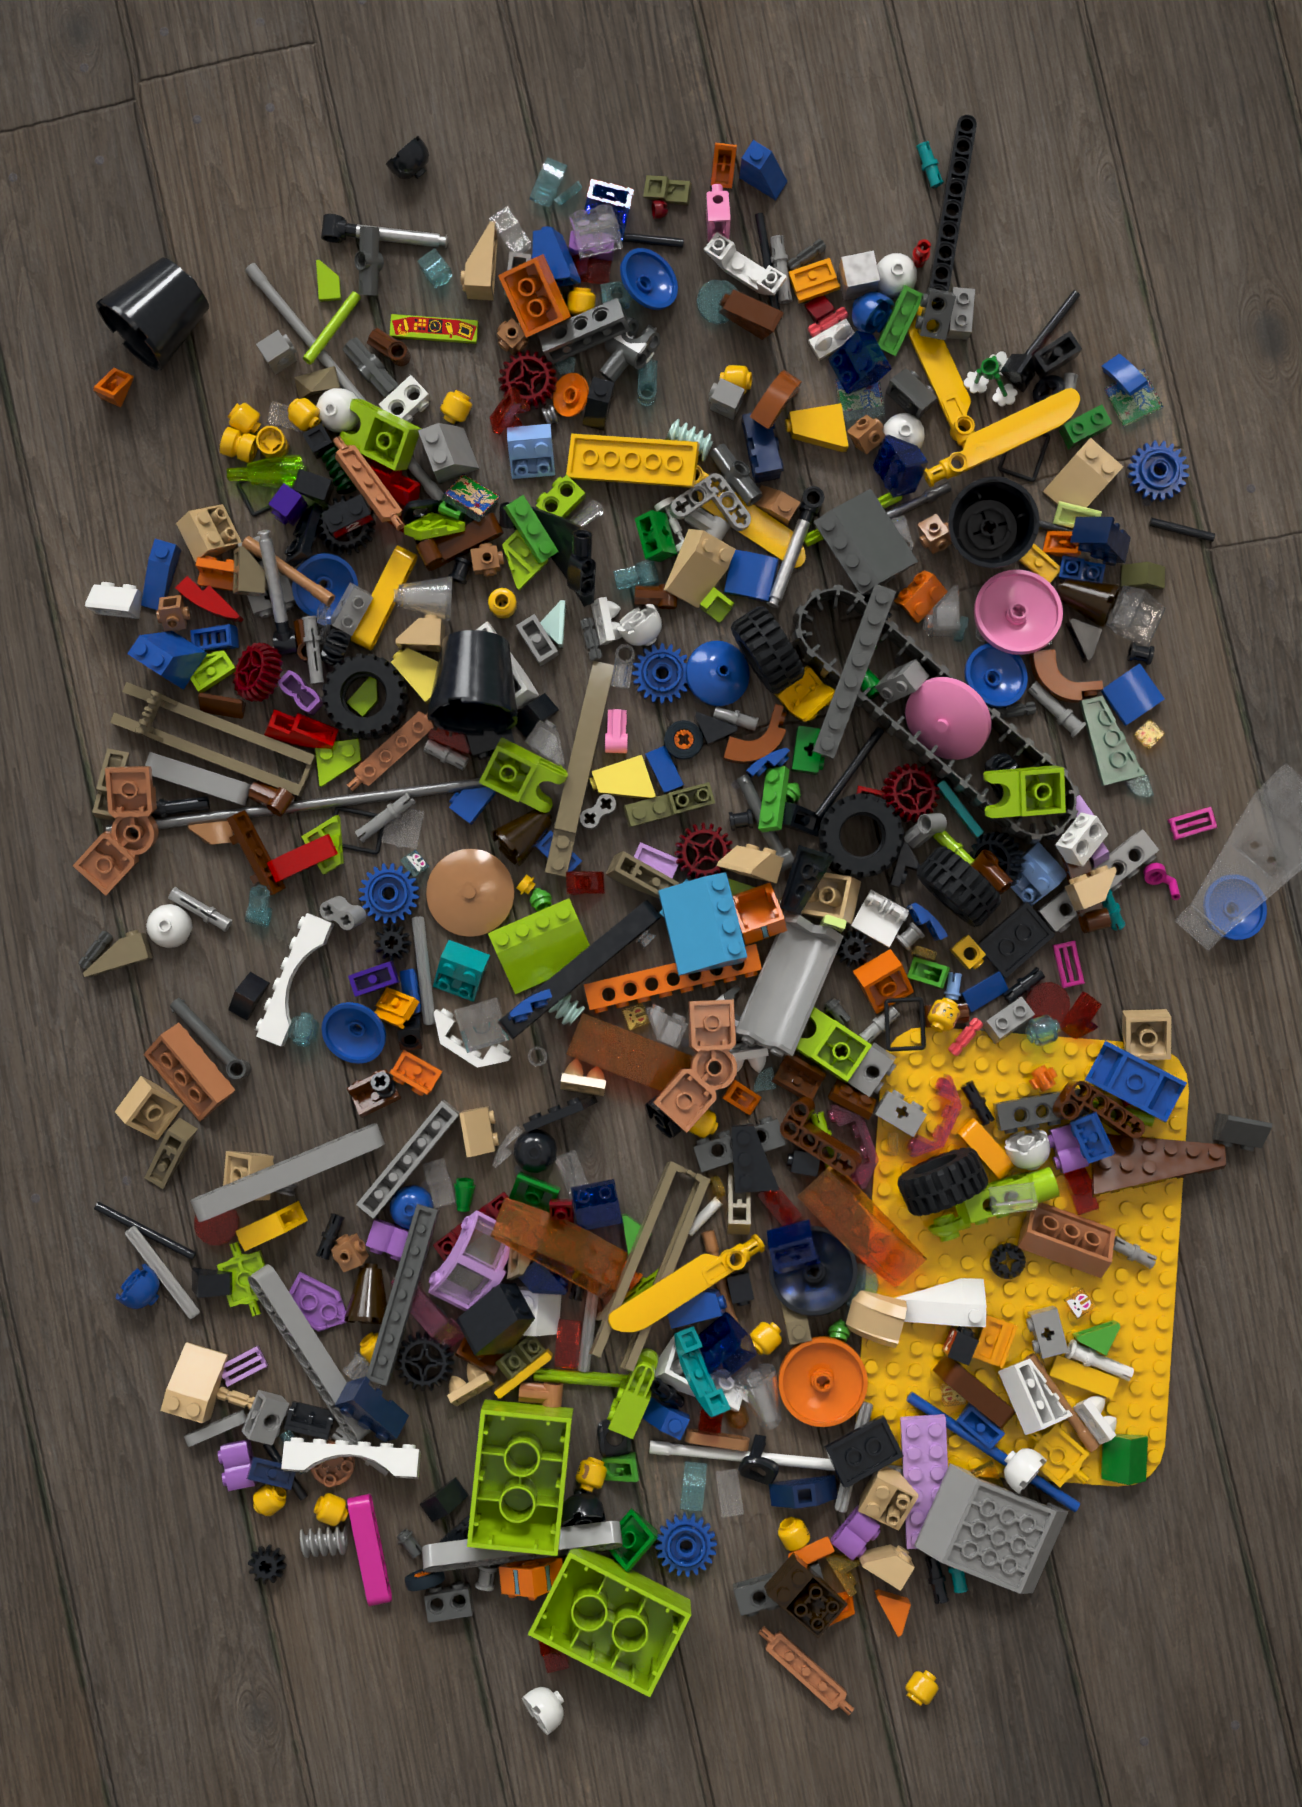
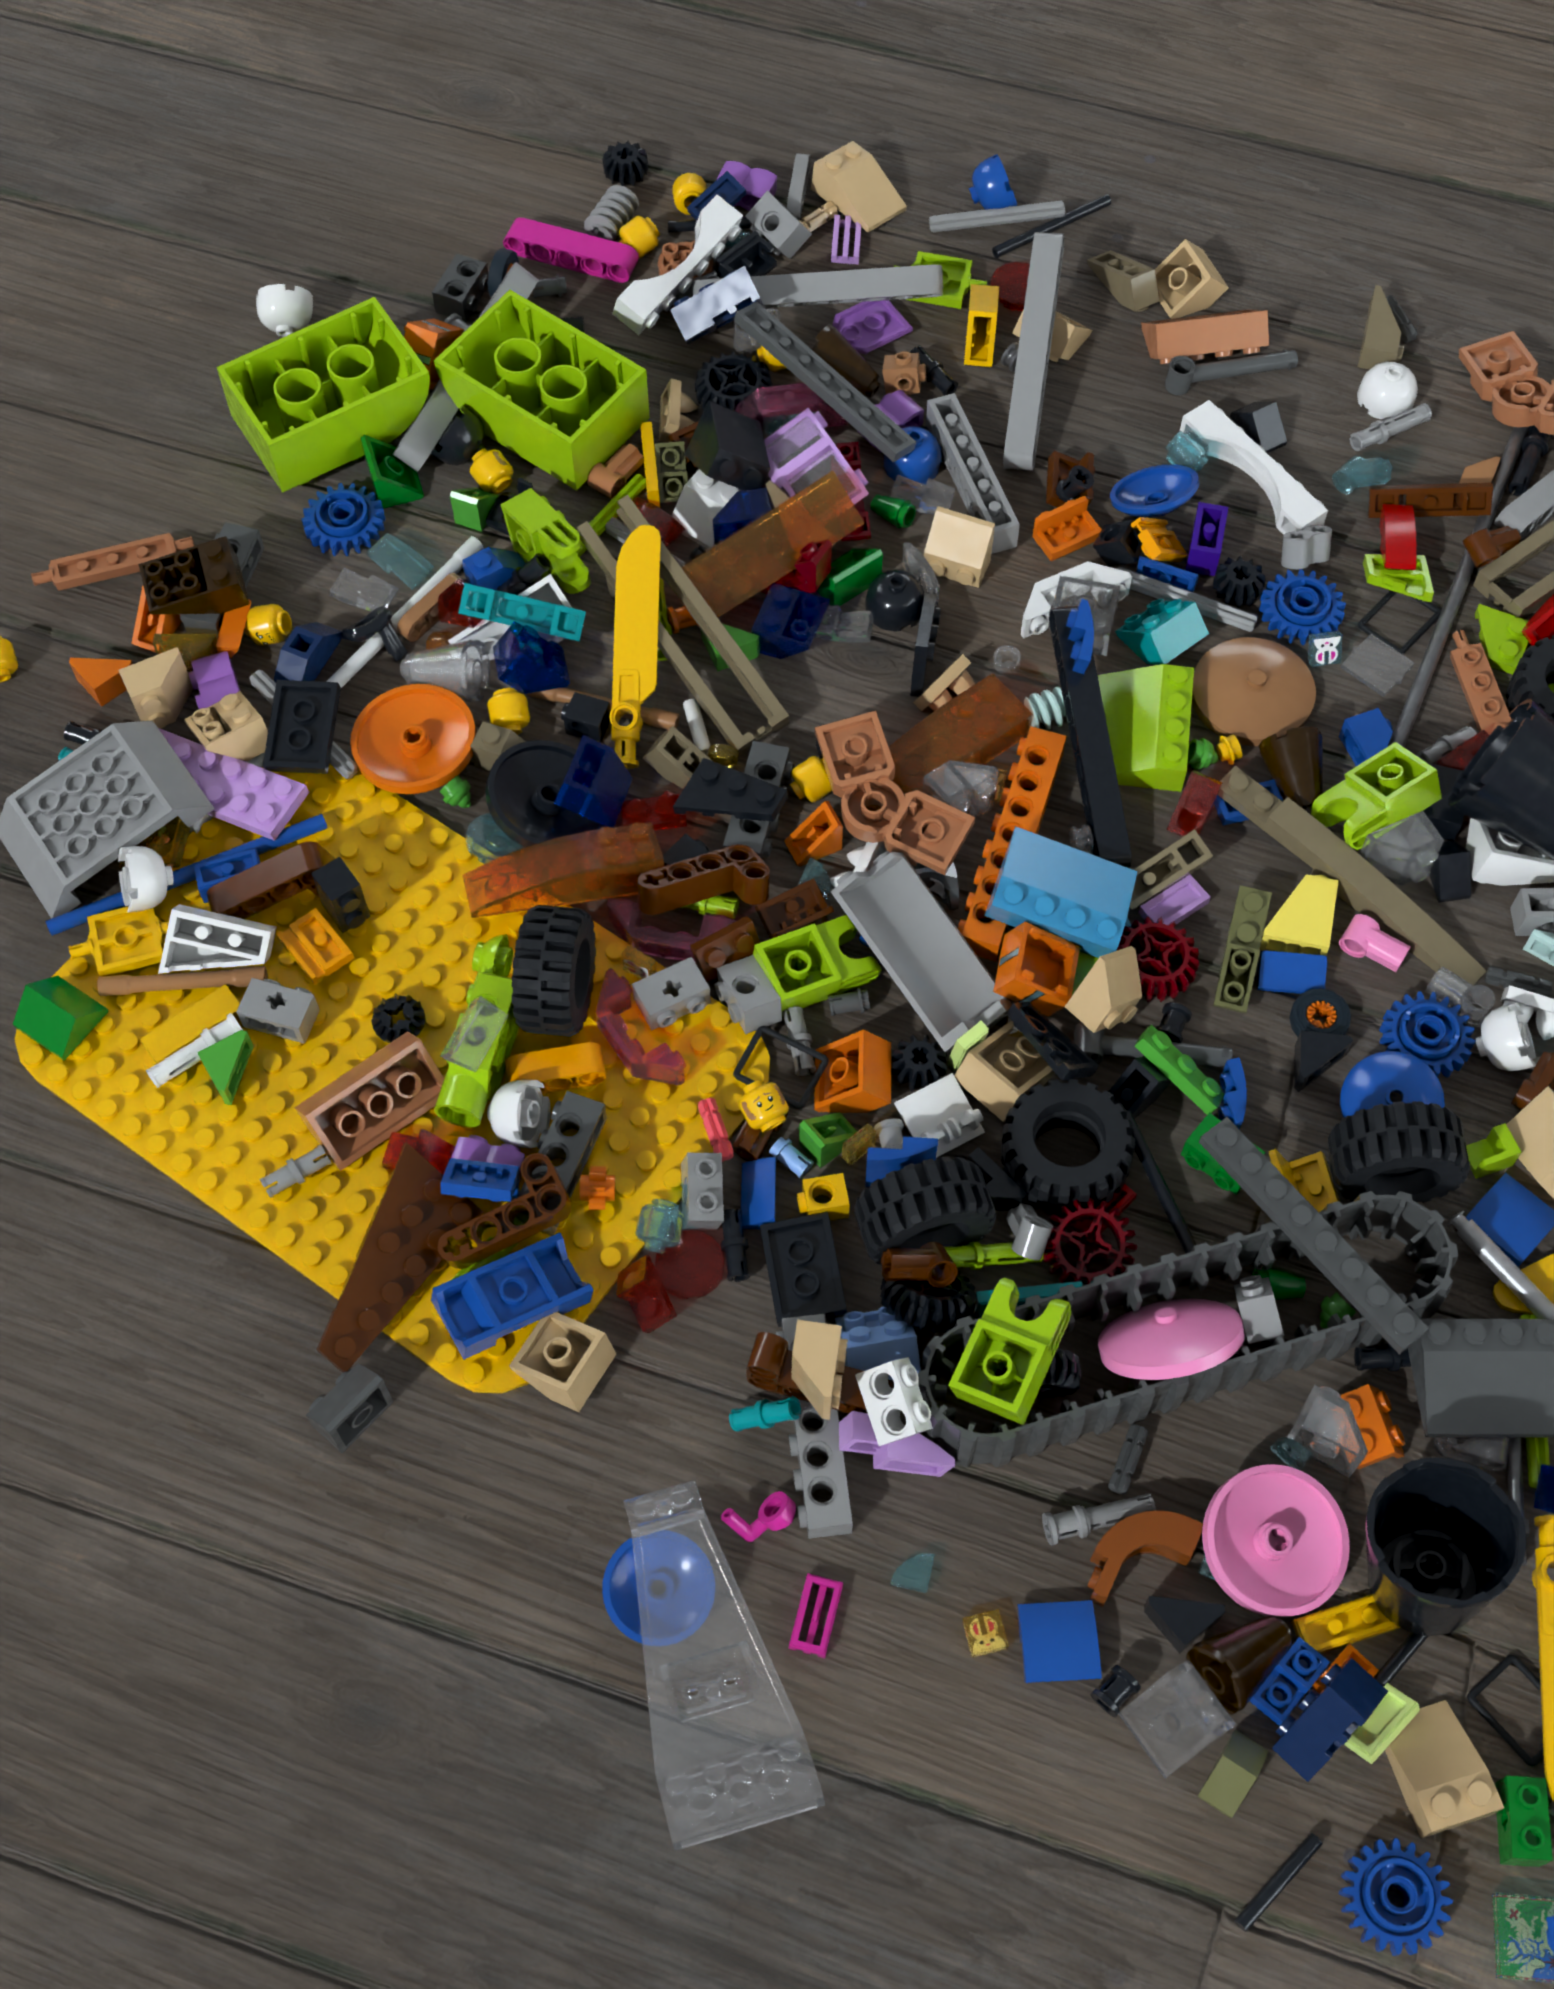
camera: 125 degrees right, 25 degrees down
black slope [192,1267,232,1298] -> none
light grey pin [355,792,416,843] -> none
light grey axle [580,794,616,830] -> none
blue slope [667,1288,727,1329] -> none
light grey pin [713,706,759,731] -> none
dark orange arch [723,704,786,764] -> none
bright green plate [785,782,801,804] -> none
tan slope [846,1290,907,1348] -> none
white wedge [895,1278,986,1327] -> none
black pin [960,1080,995,1126] -> none
blue dish [964,643,1028,708] -> none
dark pink tile [1052,941,1085,988] -> none
tile [1064,1288,1096,1319] -> none
white tile [1073,1396,1117,1445] -> none
sand green wing [1079,696,1146,786] -> none

